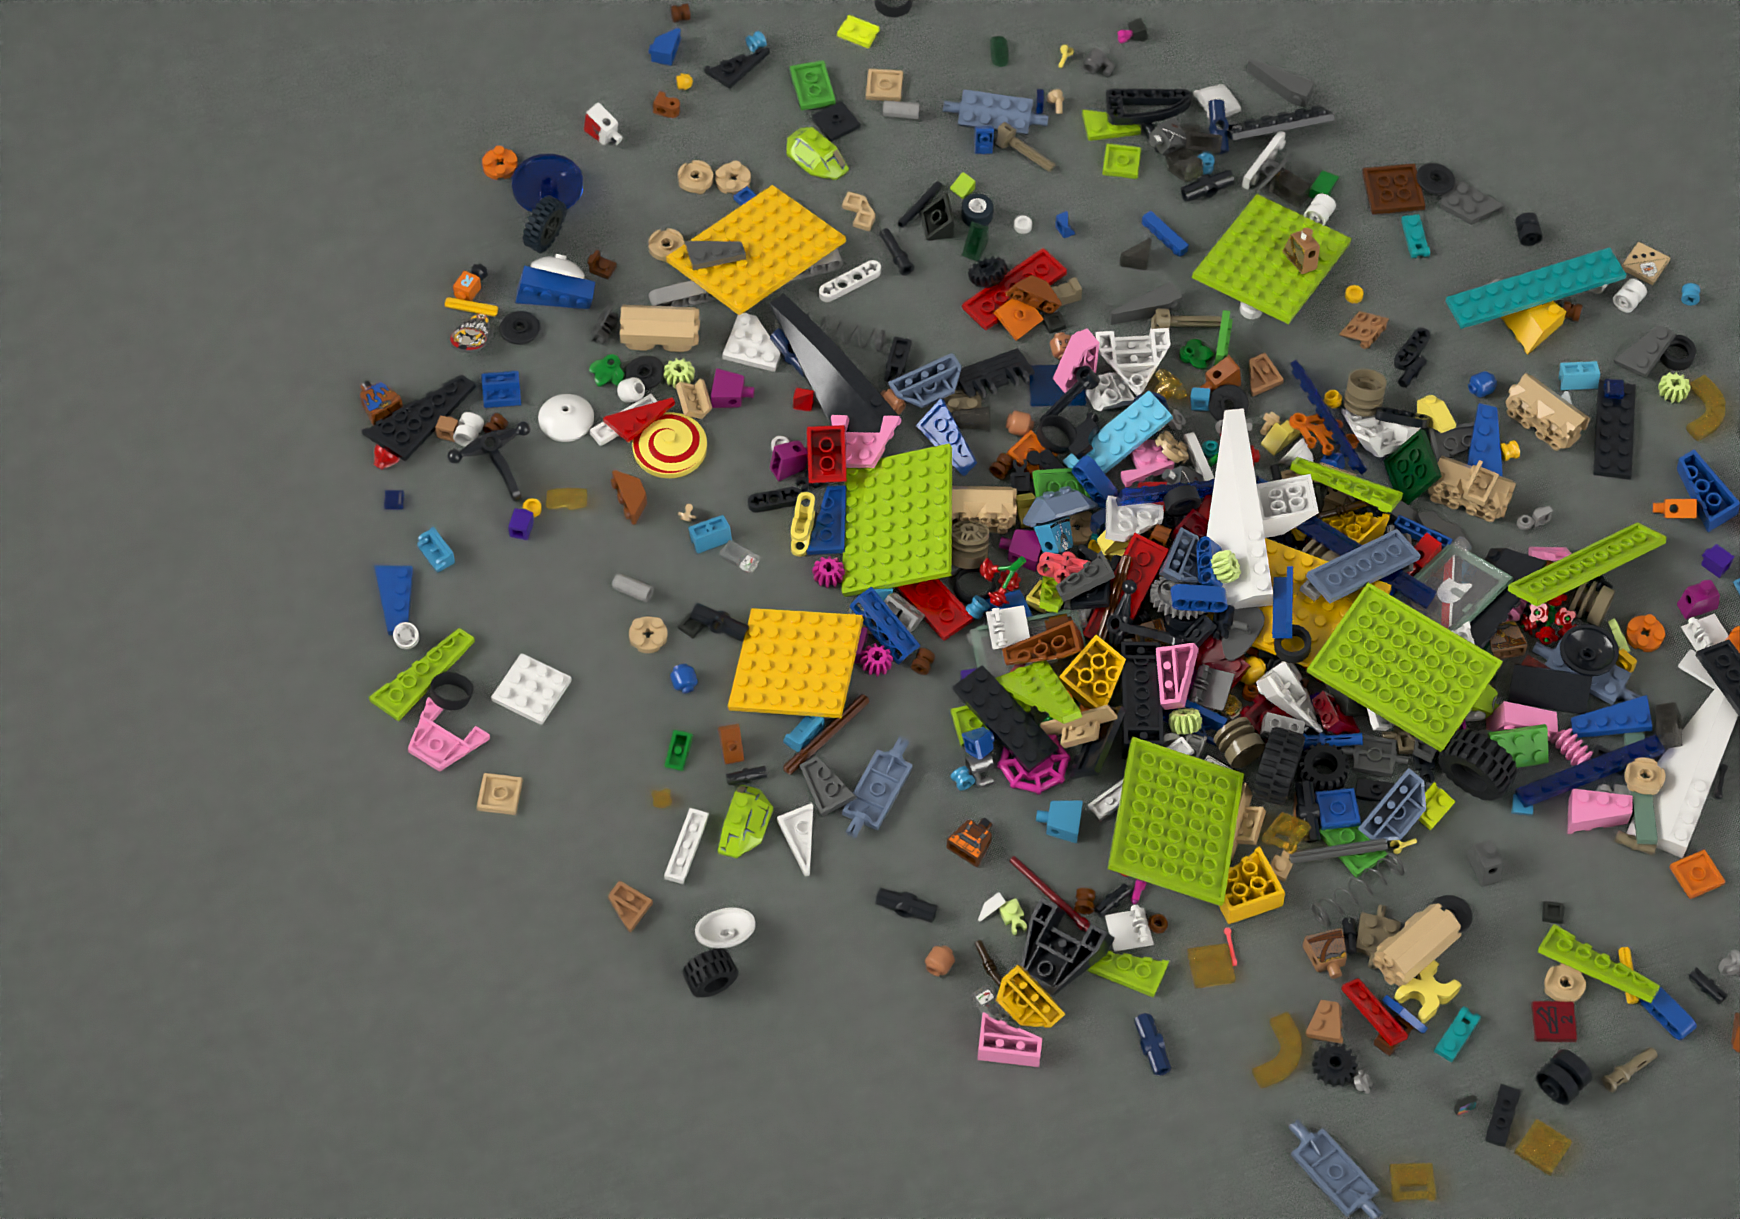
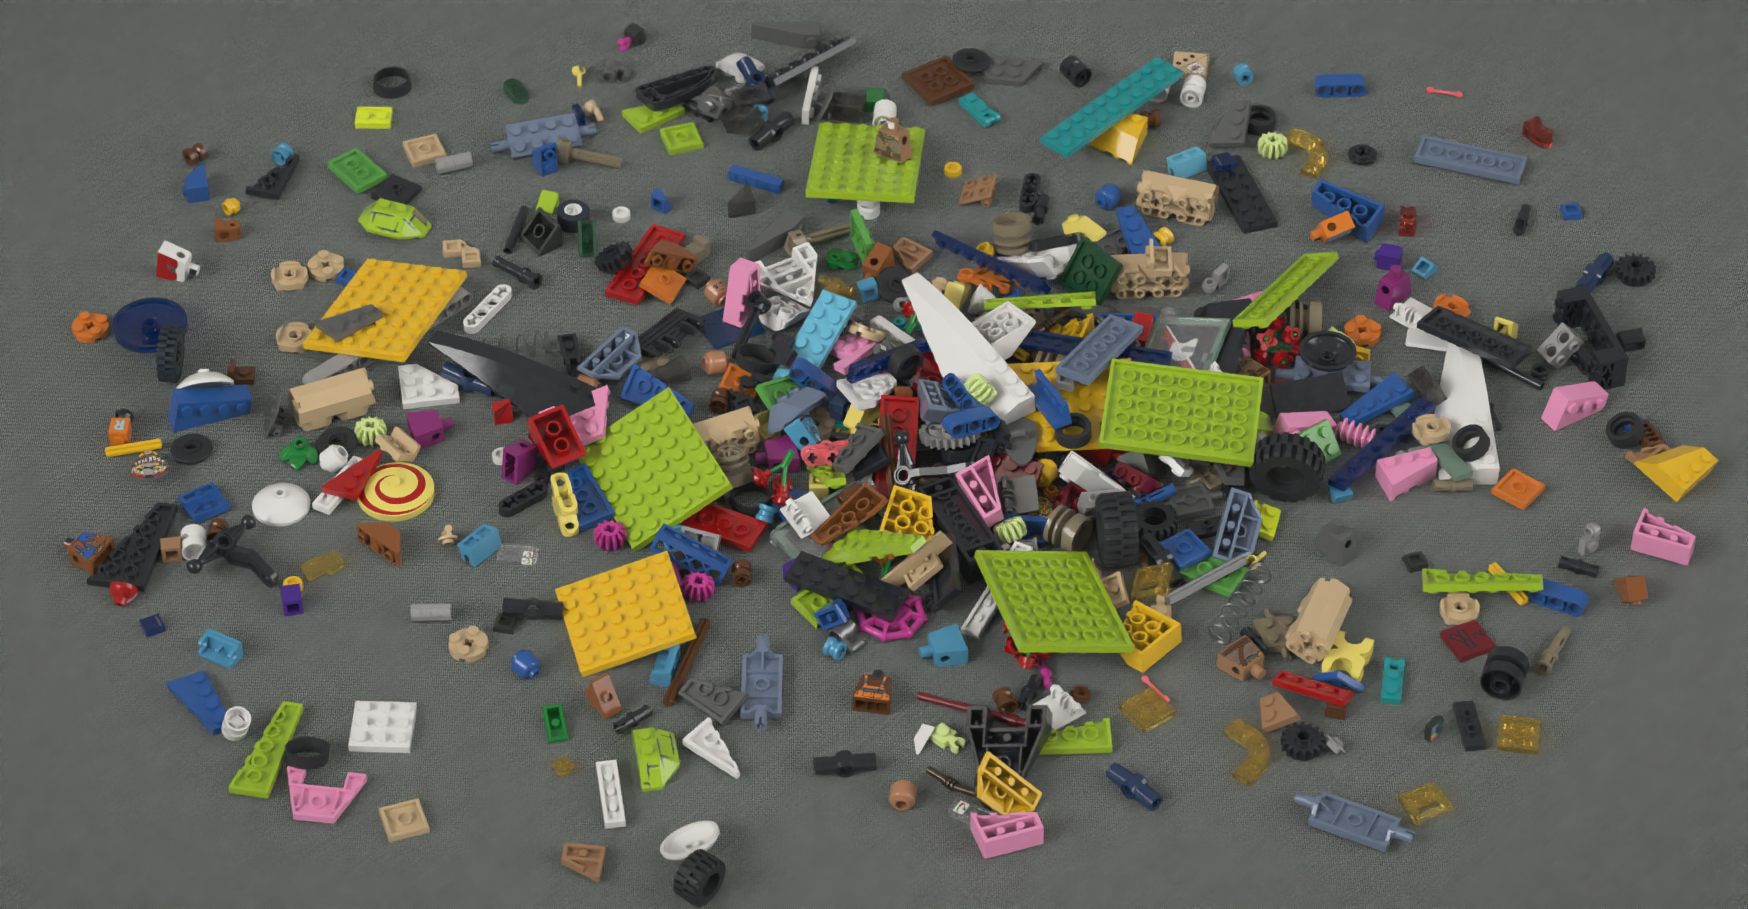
camera: 25 degrees left, 15 degrees down
none -> black tyre [1452,424,1490,462]

